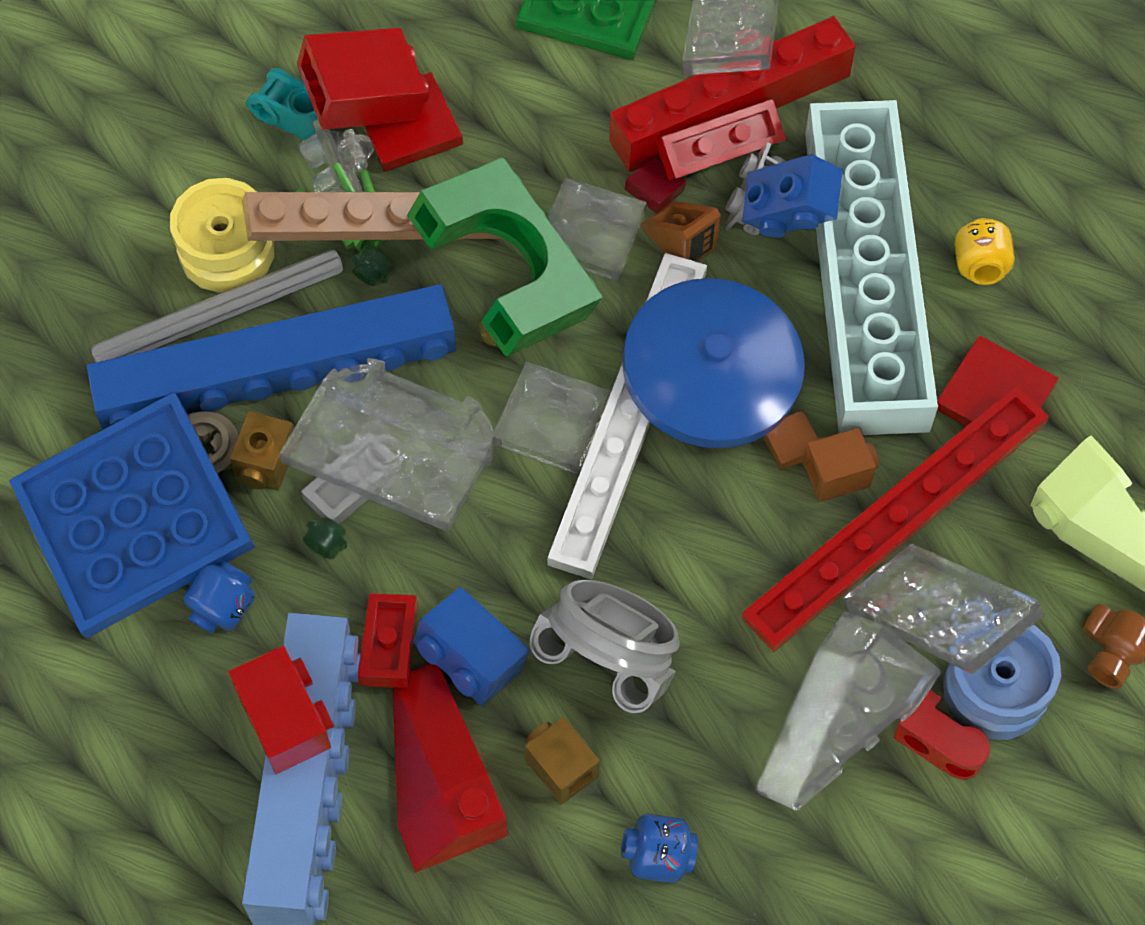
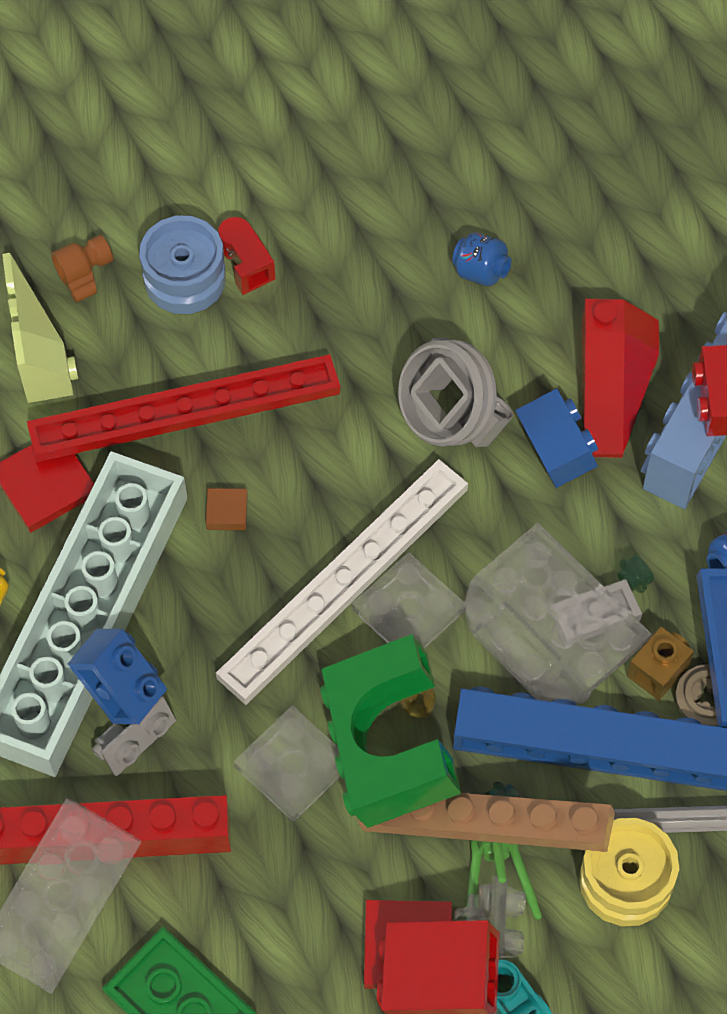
camera: 155 degrees left, 0 degrees up
red plate [358,593,418,688] -> none
pearl gold brick [525,716,600,805] -> none
blue dish [622,278,805,448] -> none
dark red tile [624,158,686,214] -> none
dark orange slope [641,201,721,262] -> none
plate [655,99,786,181] -> none
clear wedge [756,611,941,811] -> none
dark orange brick [803,428,879,502] -> none
clear plate [843,544,1044,675] -> none

